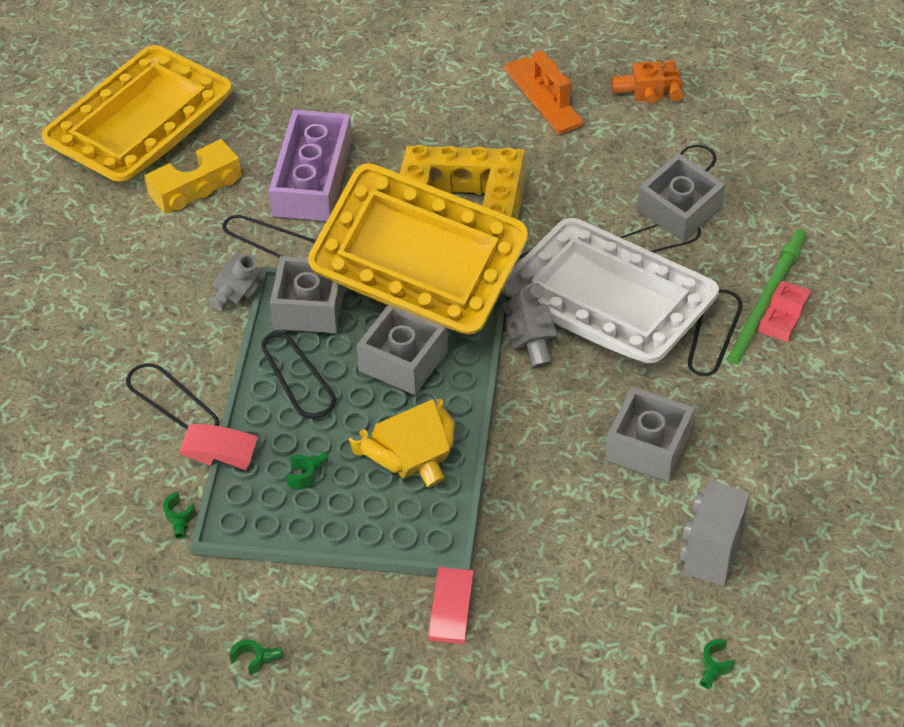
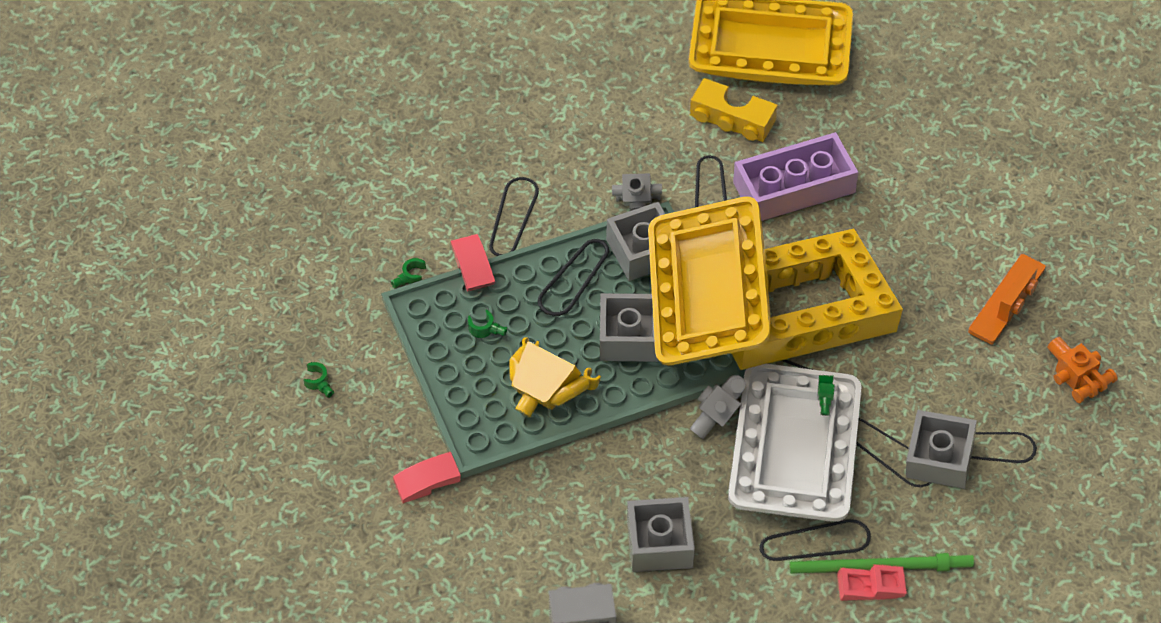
camera: 60 degrees right, 5 degrees up
none -> green piece [817,375,835,416]

